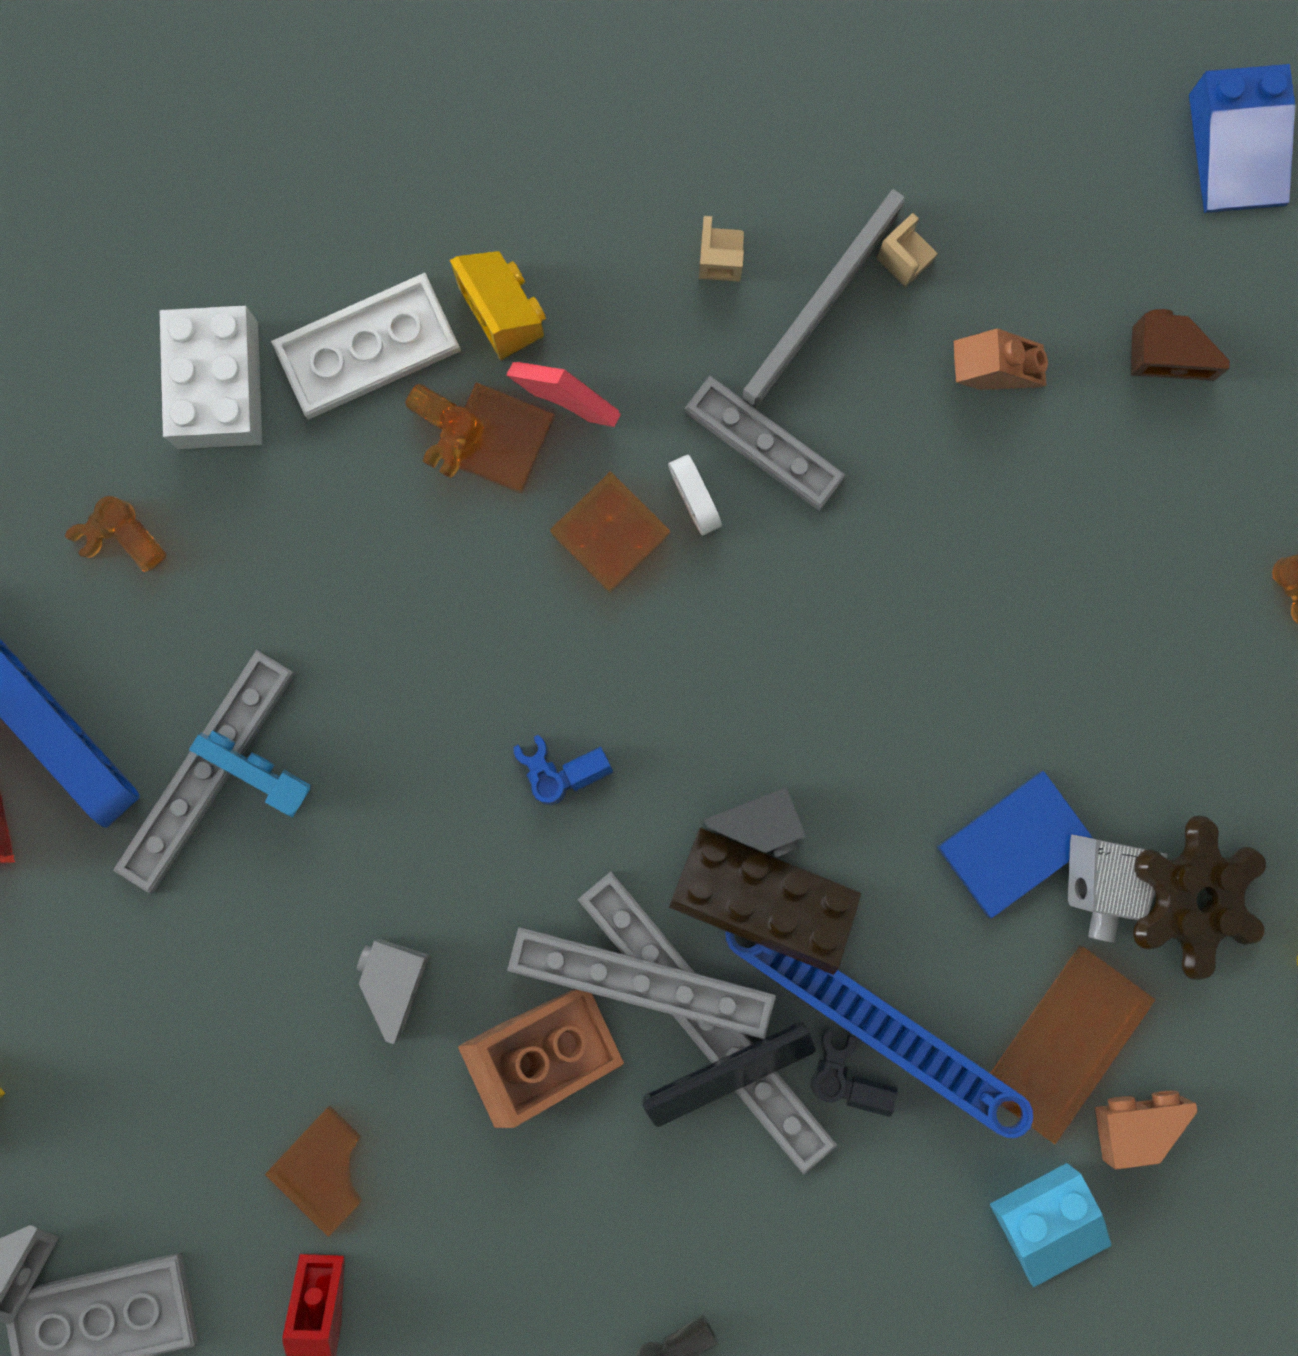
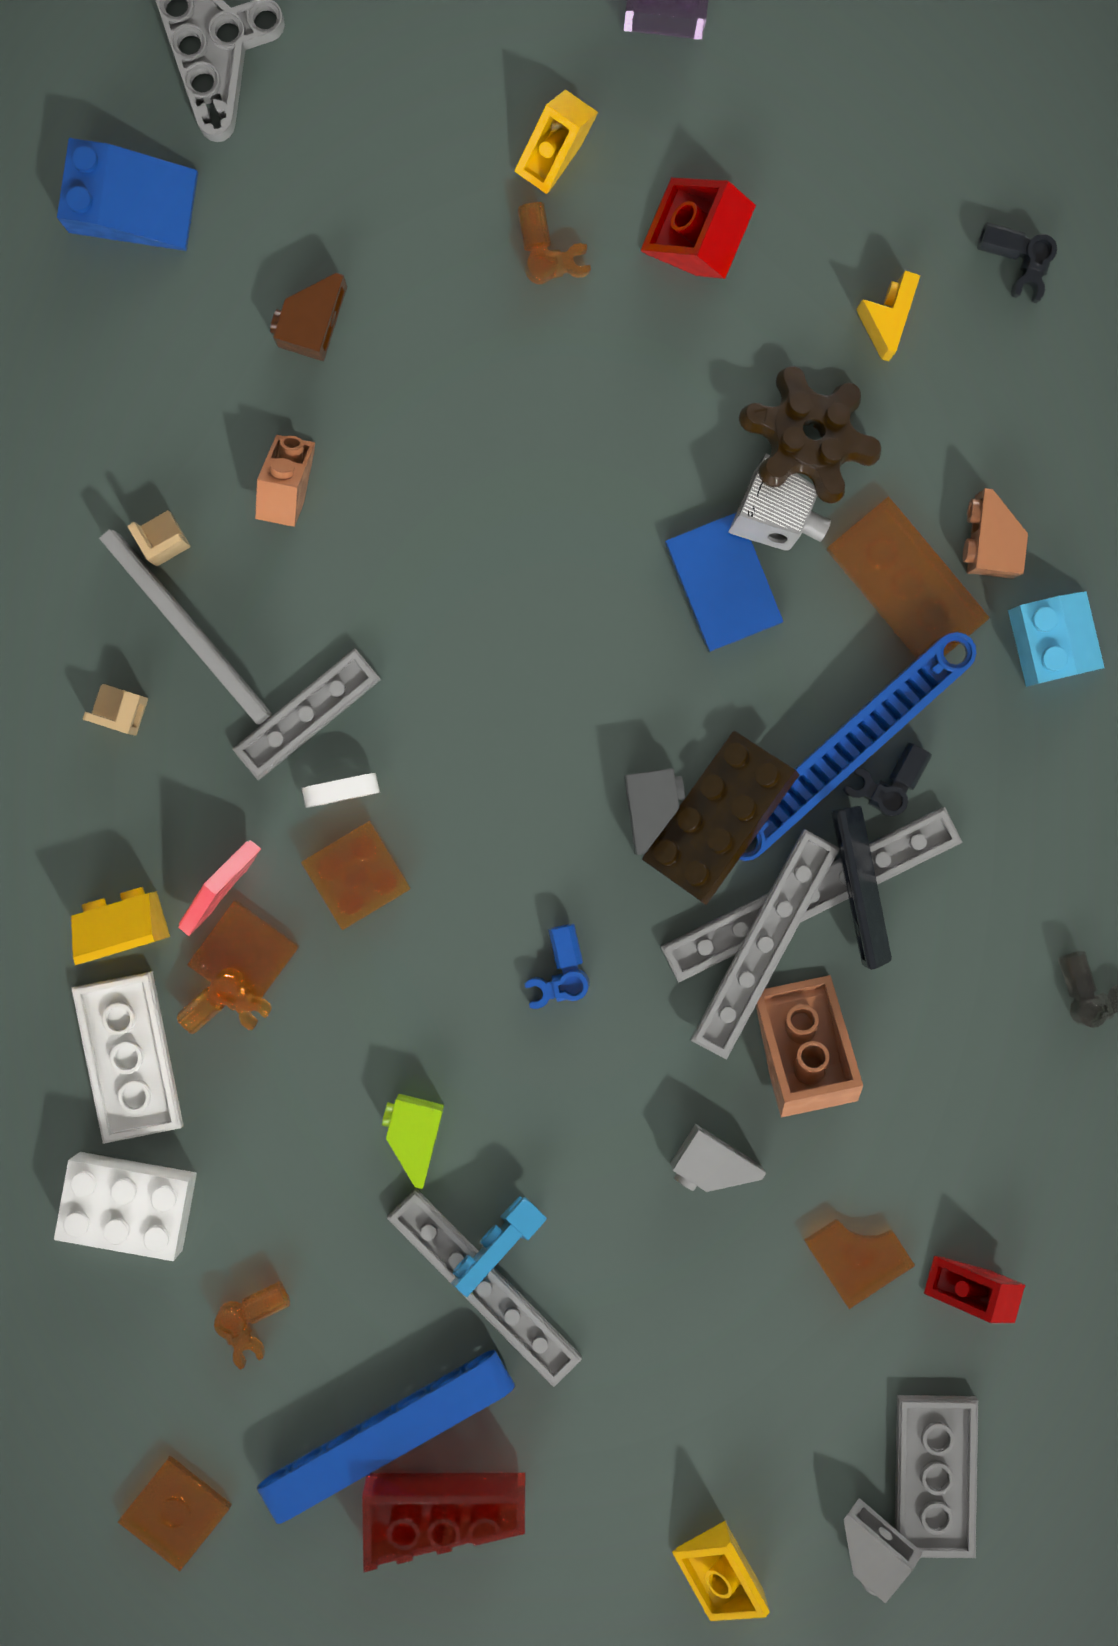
camera: 75 degrees left, 5 degrees up
none -> lime slope [381,1094,444,1189]

